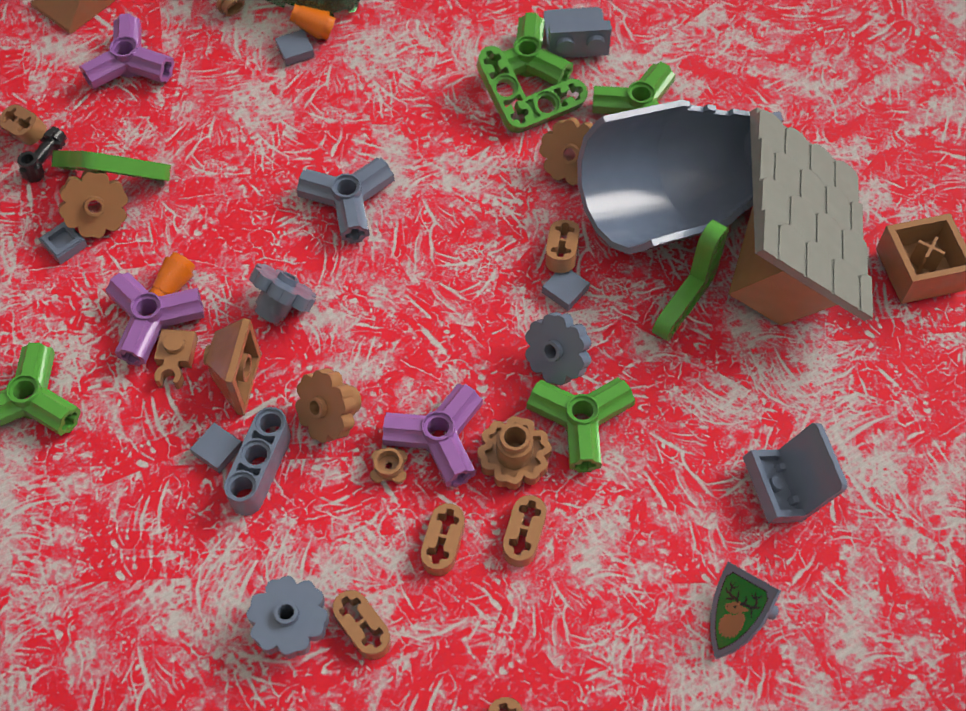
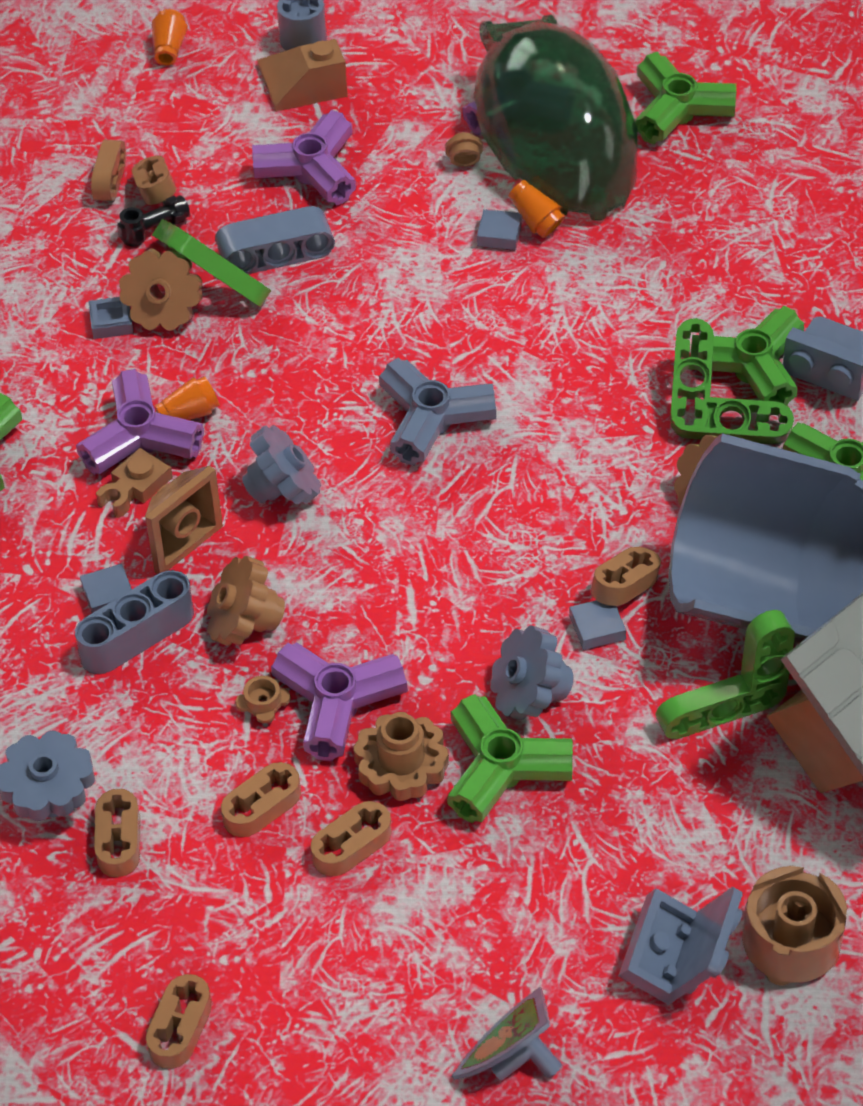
camera: 35 degrees right, 10 degrees down
none -> sand blue beam [215,206,335,274]
none -> medium nougat brick [742,866,847,986]

